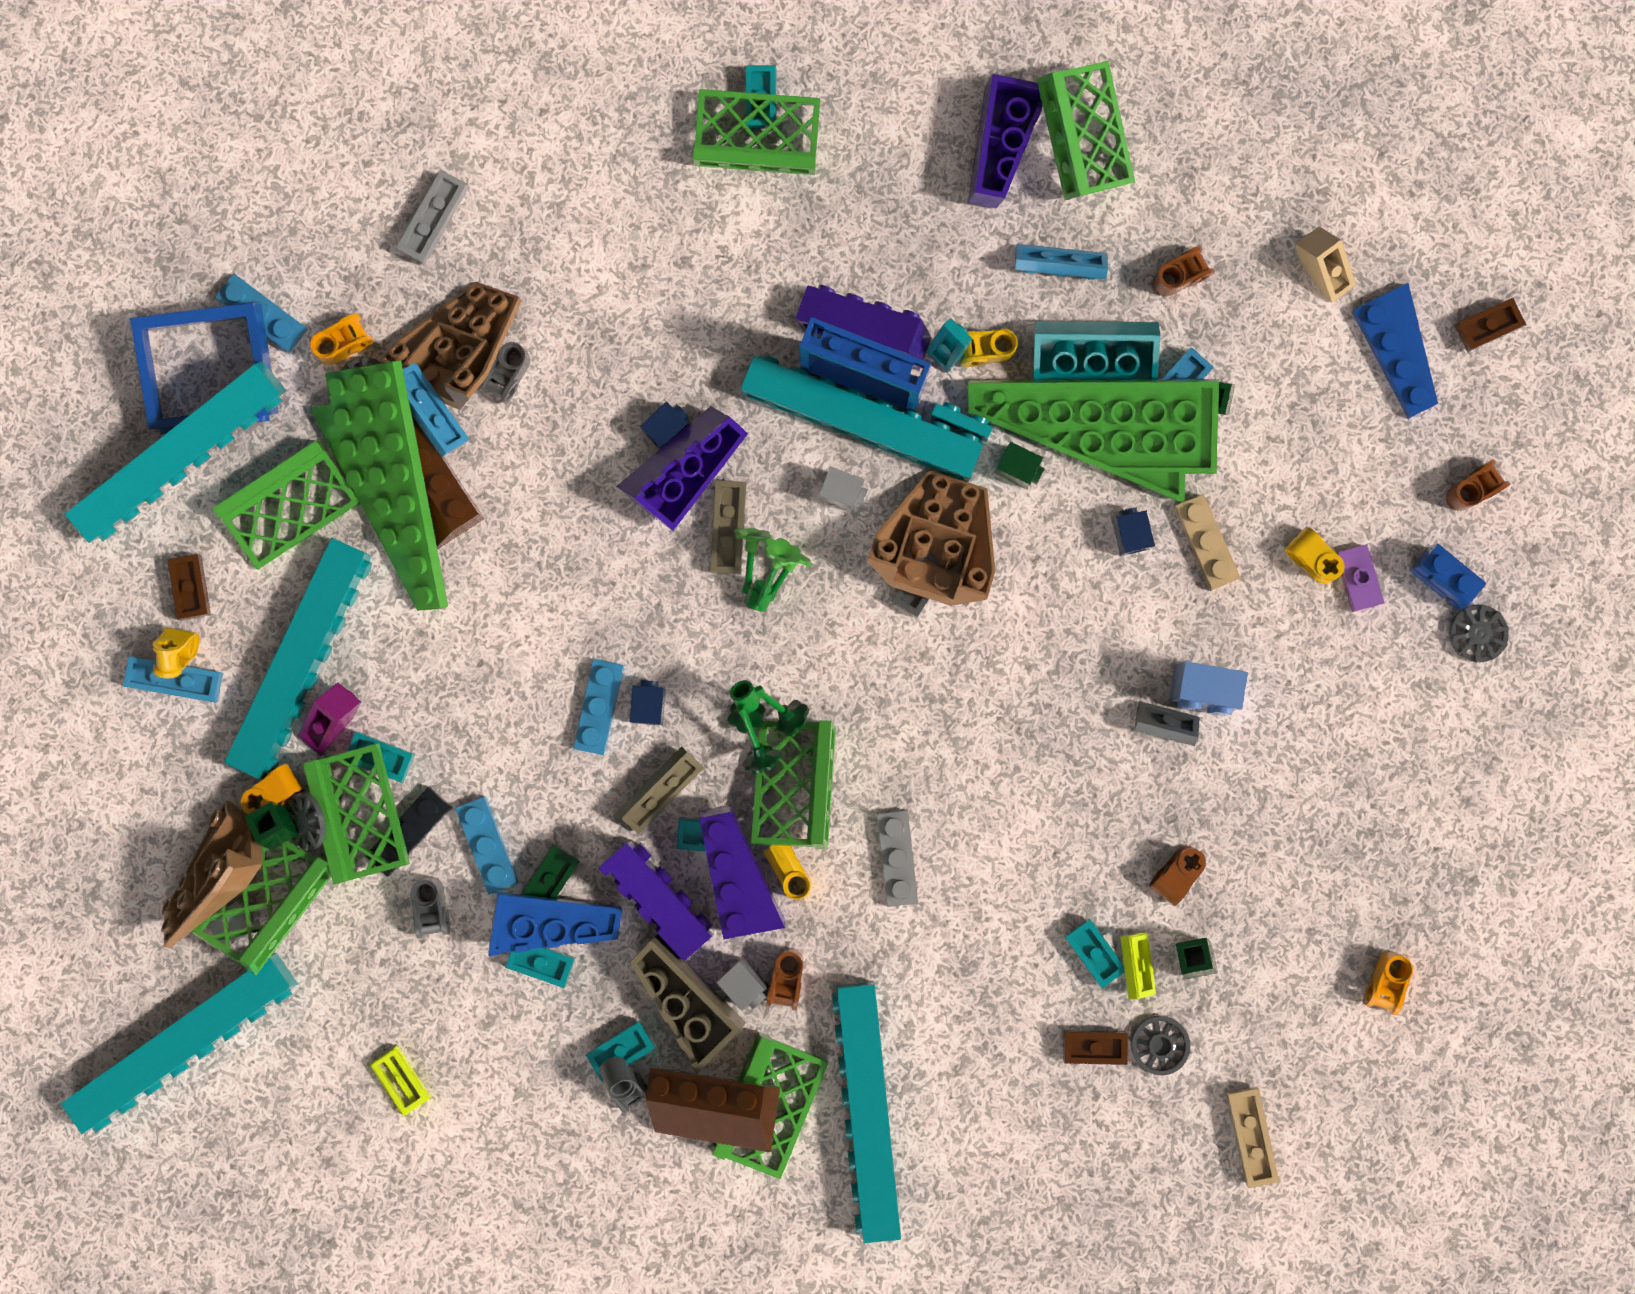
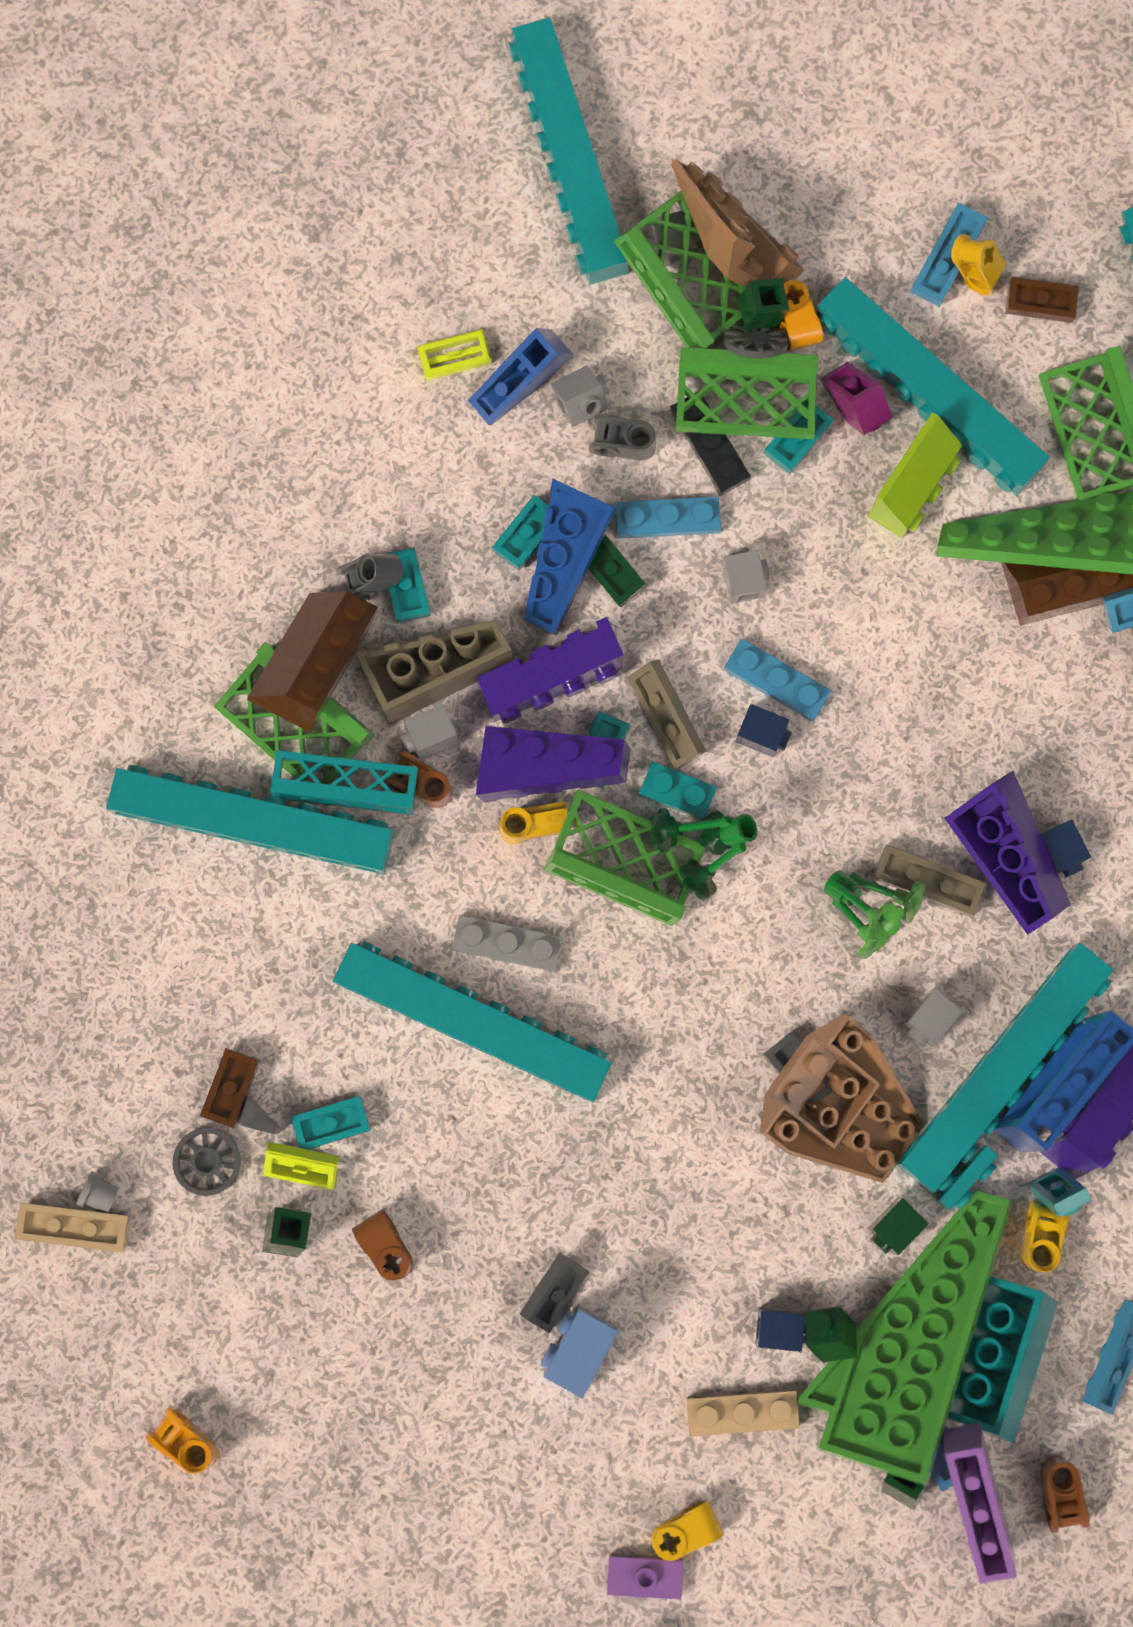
camera: 105 degrees right, 5 degrees down
none -> light grey piece [76,1171,119,1213]
none -> flat silver slope [240,1098,280,1135]
none -> teal fence [270,750,418,815]
none -> teal brick [333,940,612,1103]
none -> blue slope [468,328,573,426]
none -> light grey brick [551,365,609,427]
none -> teal plate [639,761,717,819]
none -> light grey brick [722,547,770,604]
none -> dark green brick [806,1306,857,1363]
none -> lime slope [868,412,962,538]
none -> medium lavender brick [944,1423,1017,1584]

